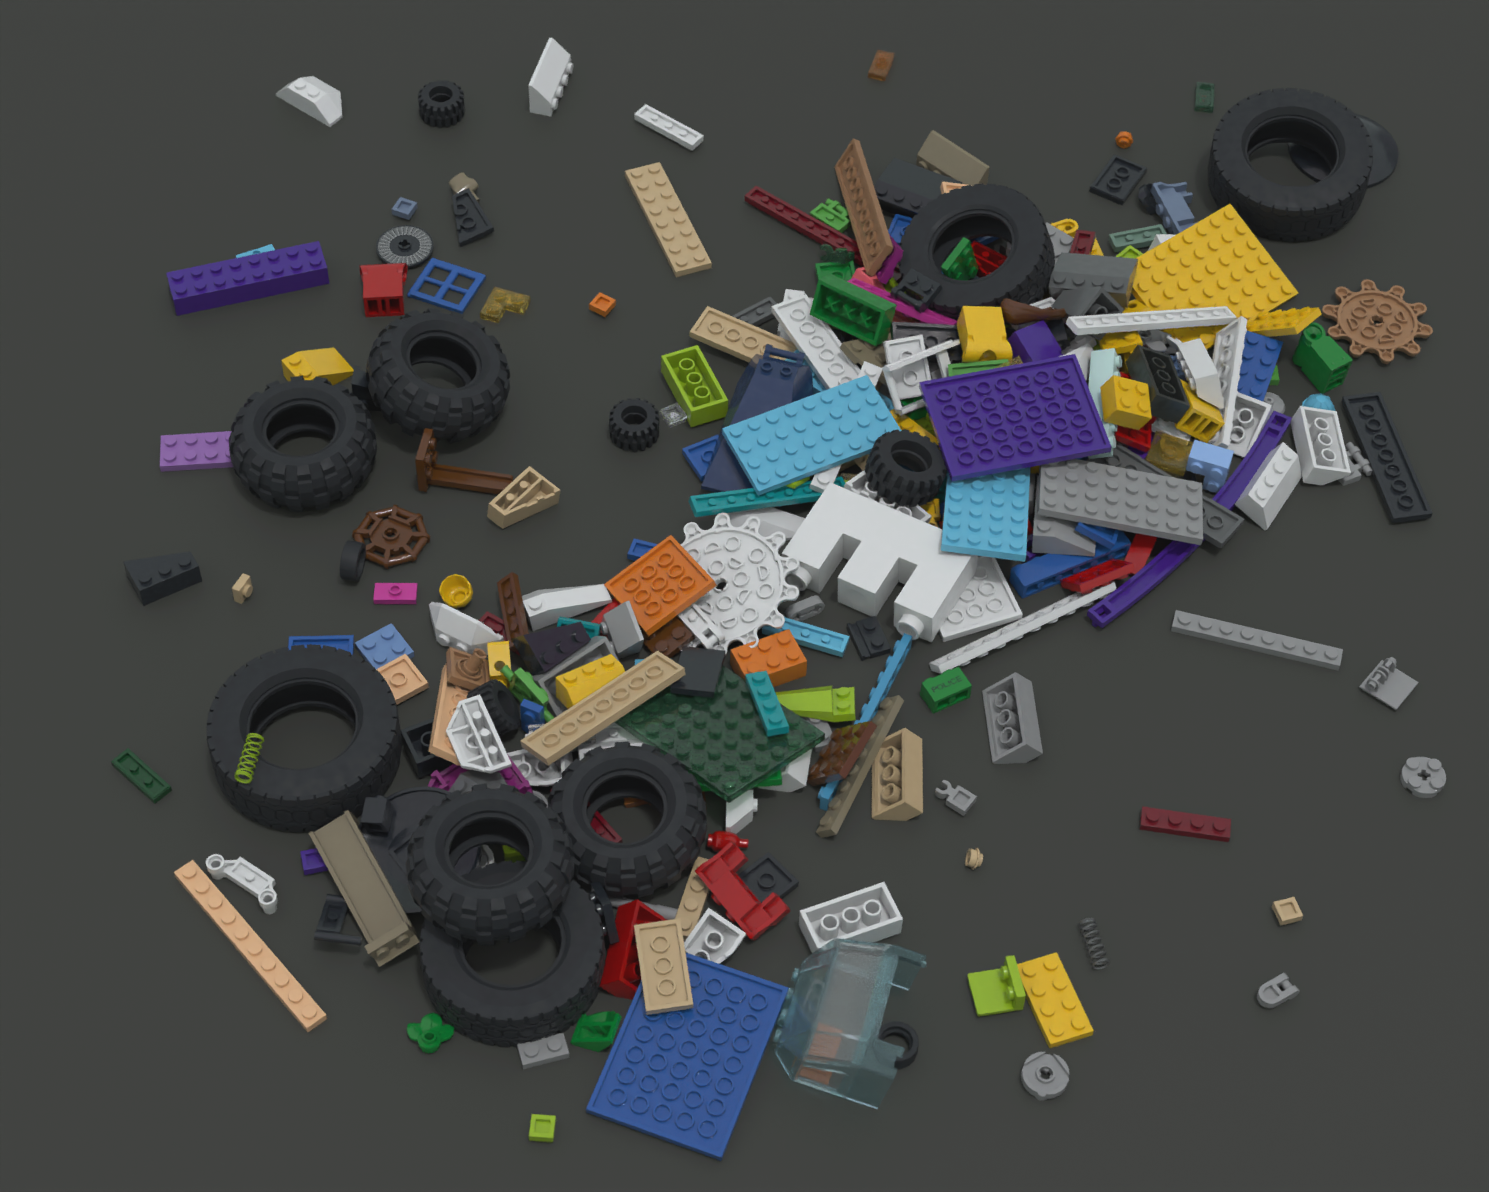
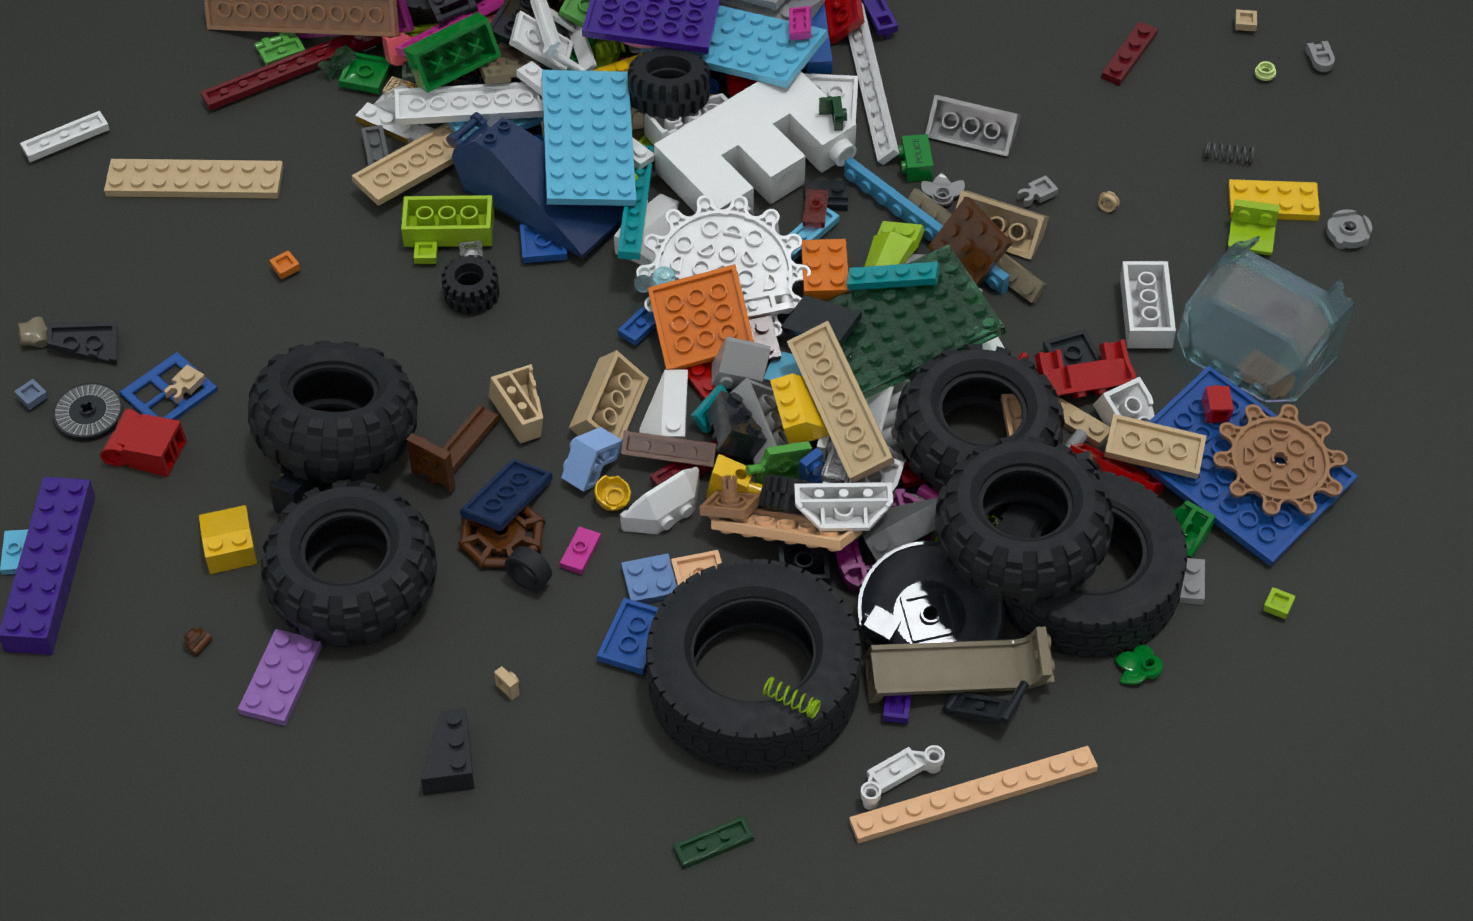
camera: 65 degrees left, 0 degrees up
clear yellow plate [480,287,531,323] -> none
none -> tan plate [164,365,206,403]
none -> reddish brown plate [183,627,213,656]
none -> lime plate [414,241,438,264]
none -> dark blue tile [460,459,553,531]
none -> light blue brick [561,427,623,491]
none -> tan slope [569,350,649,440]
none -> clear light blue plate [634,266,676,293]
none -> dark pink plate [789,6,812,41]
none -> clear red plate [803,189,829,228]
none -> dark green bracket [818,96,847,131]
none -> light grey plate [921,173,965,206]
none -> red brick [1202,385,1234,423]
none -> medium nougat plate [1213,404,1348,516]
none -> yellowish green plate [1255,61,1276,81]

